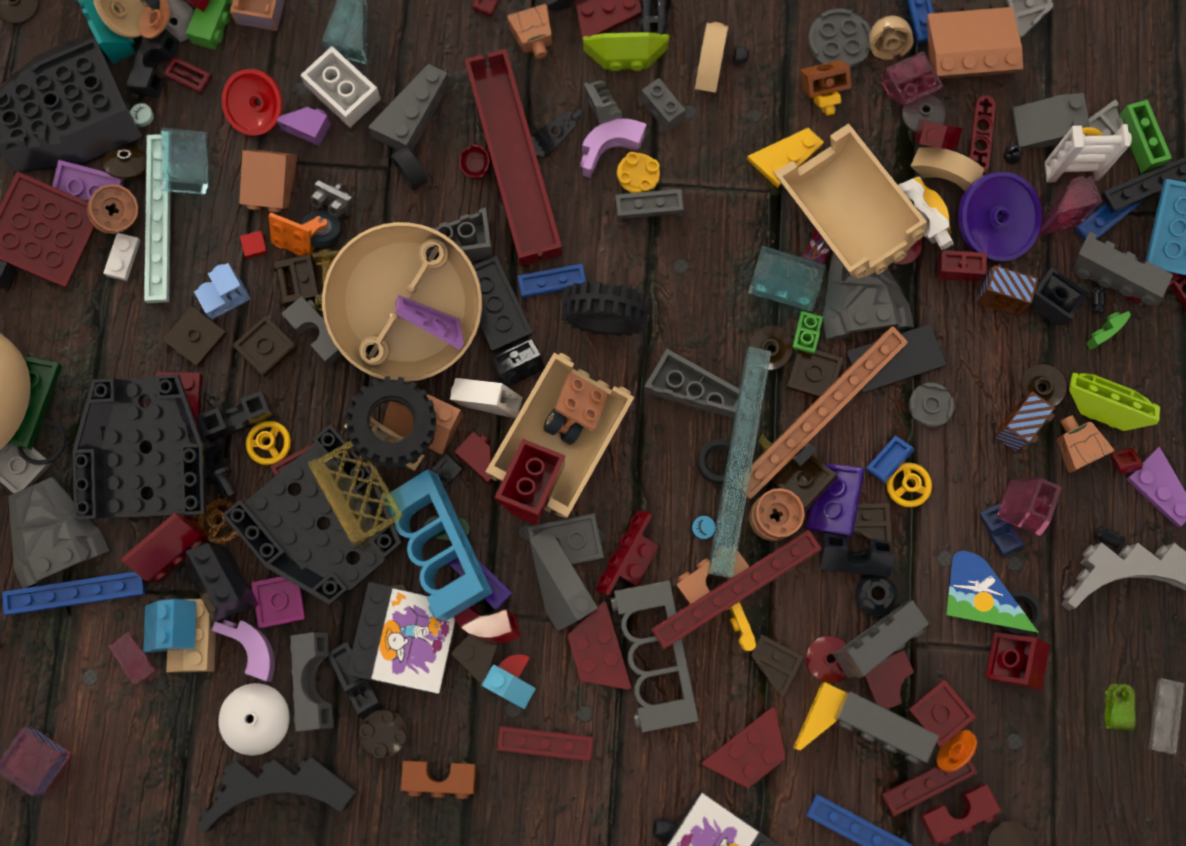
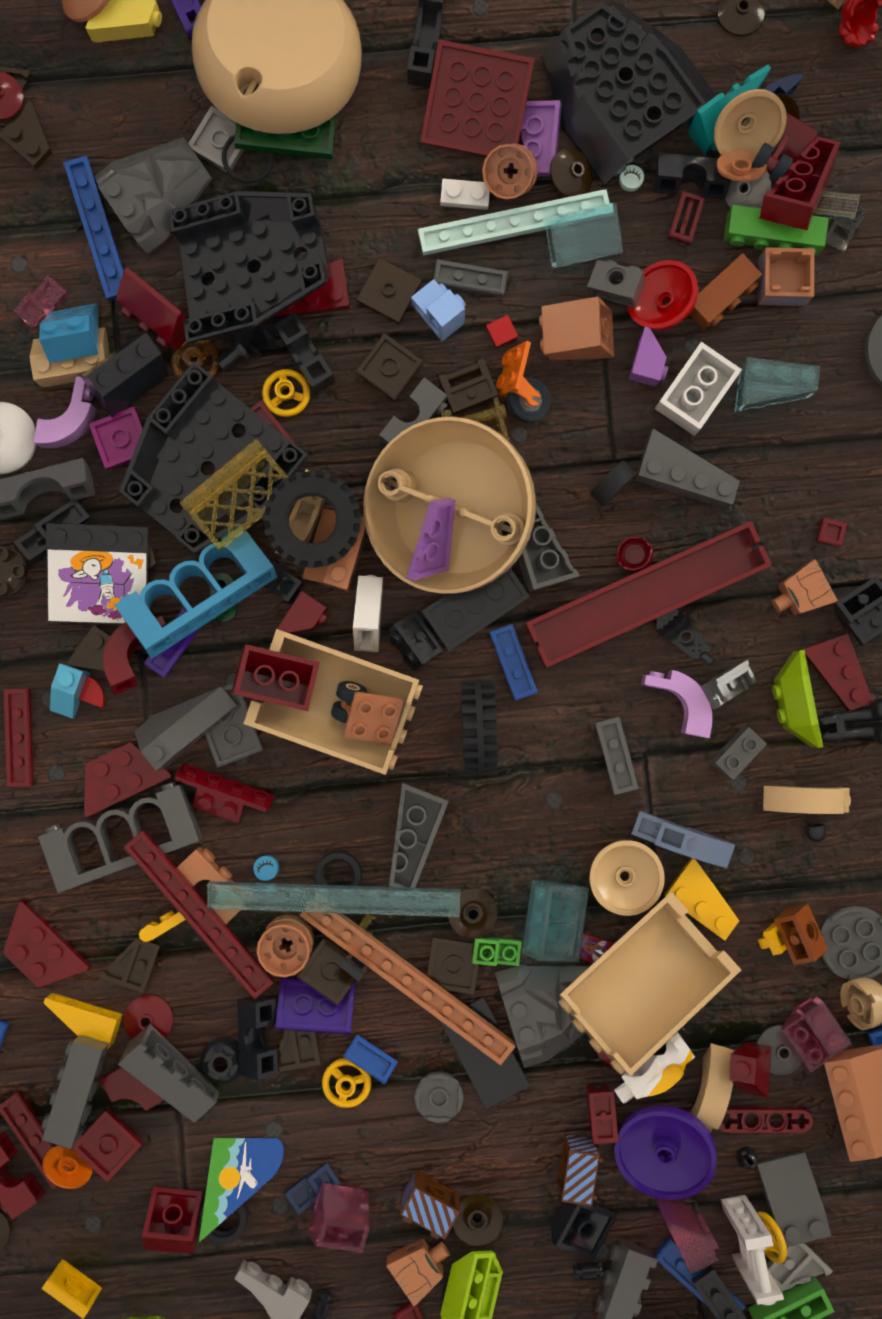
camera: 75 degrees right, 10 degrees up
flat silver hips [311,180,352,218] -> none
yellow dish [617,152,660,193] -> none
bright green slope [1086,311,1131,351] -> none
none -> yellow tile [41,1259,102,1319]
none -> dark grey tile [434,259,508,298]
none -> dark grey brick [587,260,646,308]
none -> tan dish [589,840,665,916]
none -> sand blue slope [632,810,735,868]
none -> dark orange brick [689,253,763,330]

